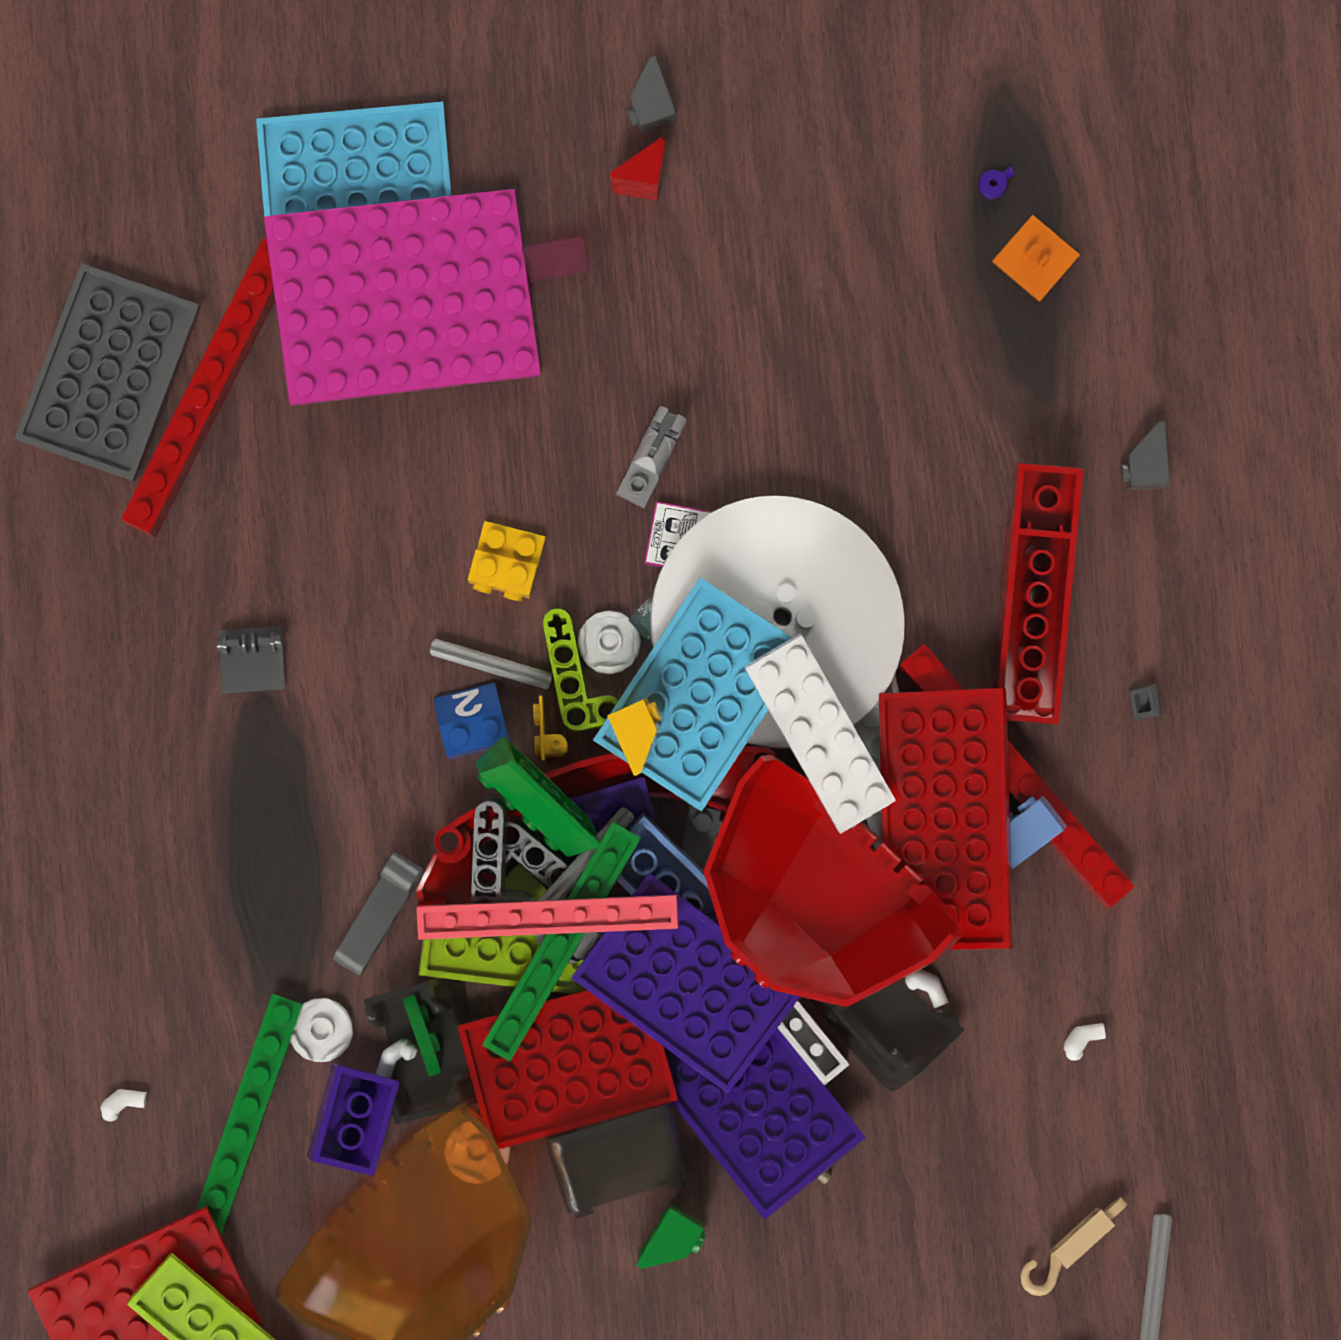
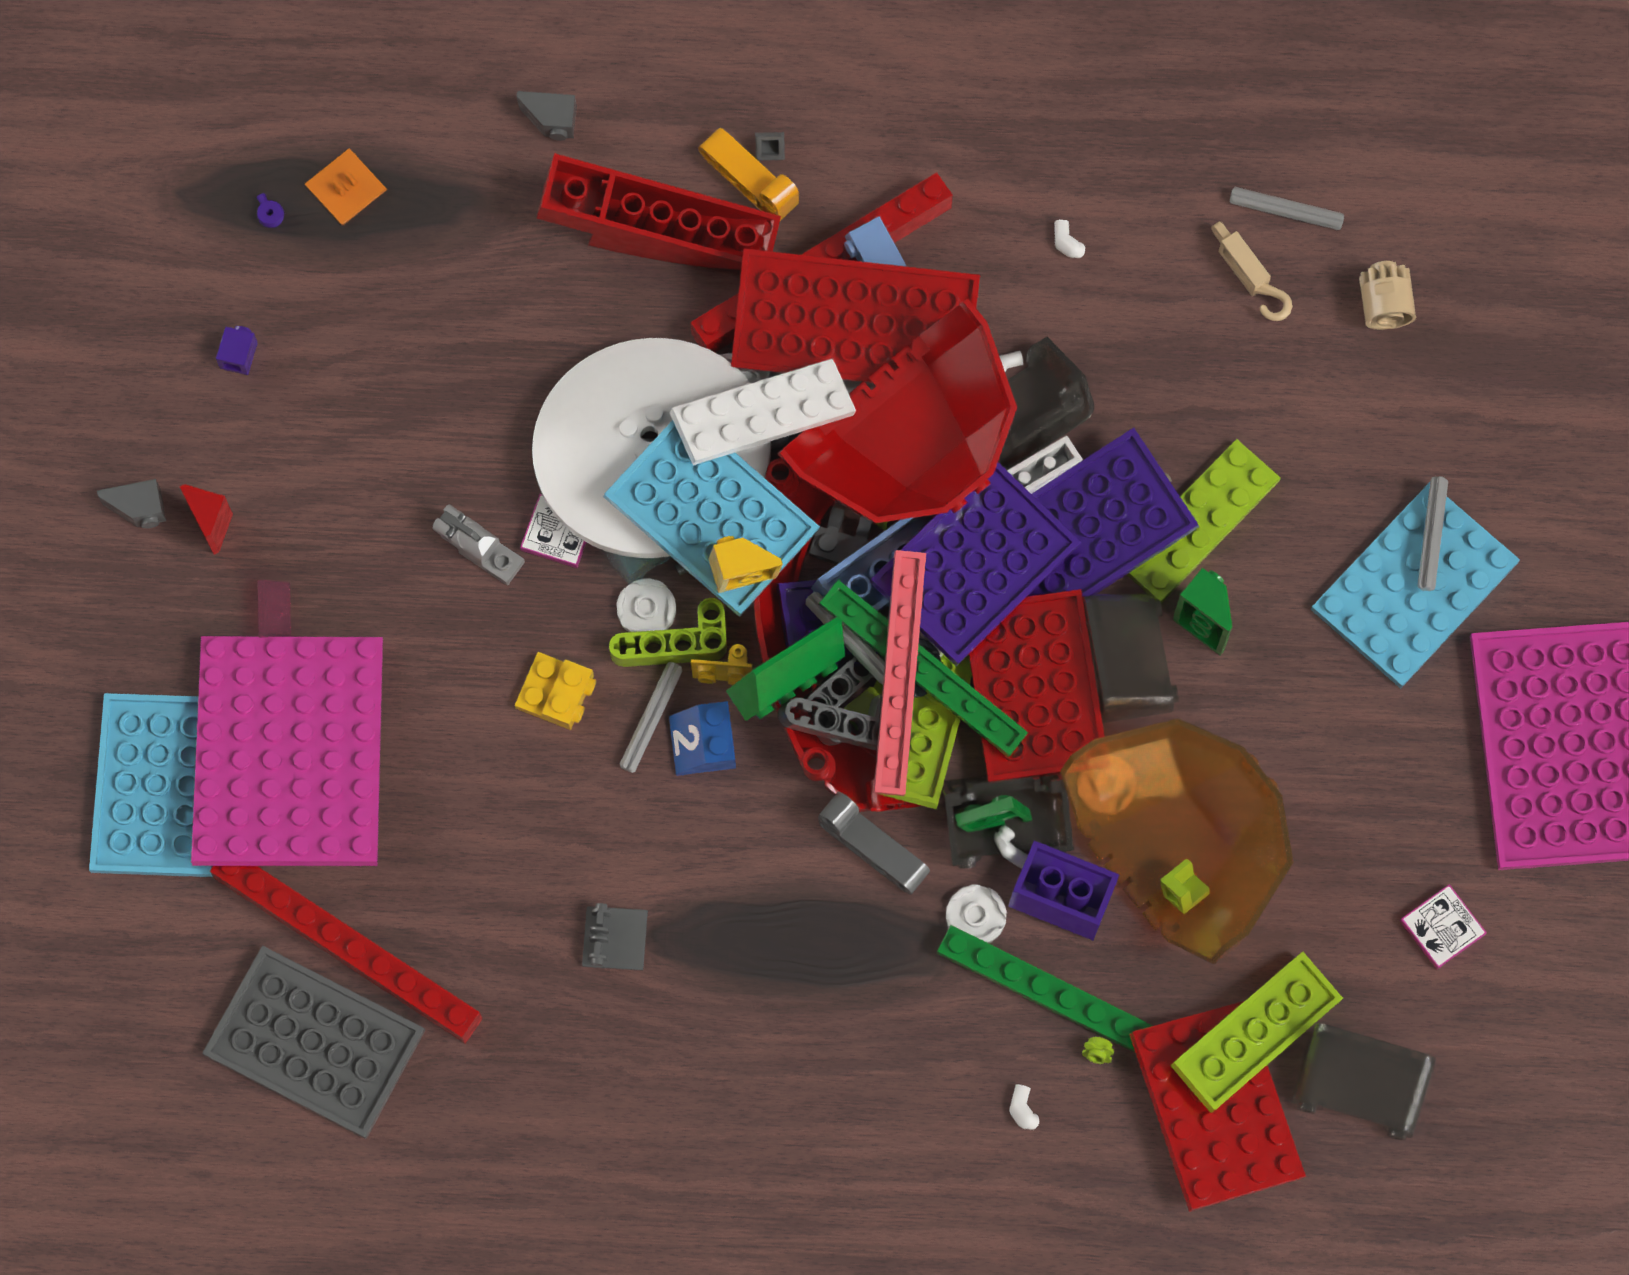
camera: 80 degrees left, 10 degrees down
none -> dark purple brick [216,326,258,375]
none -> light orange beam [698,128,799,221]
none -> lime plate [1082,1037,1114,1064]
none -> lime plate [1126,439,1281,604]
none -> lime panel [1160,859,1210,914]

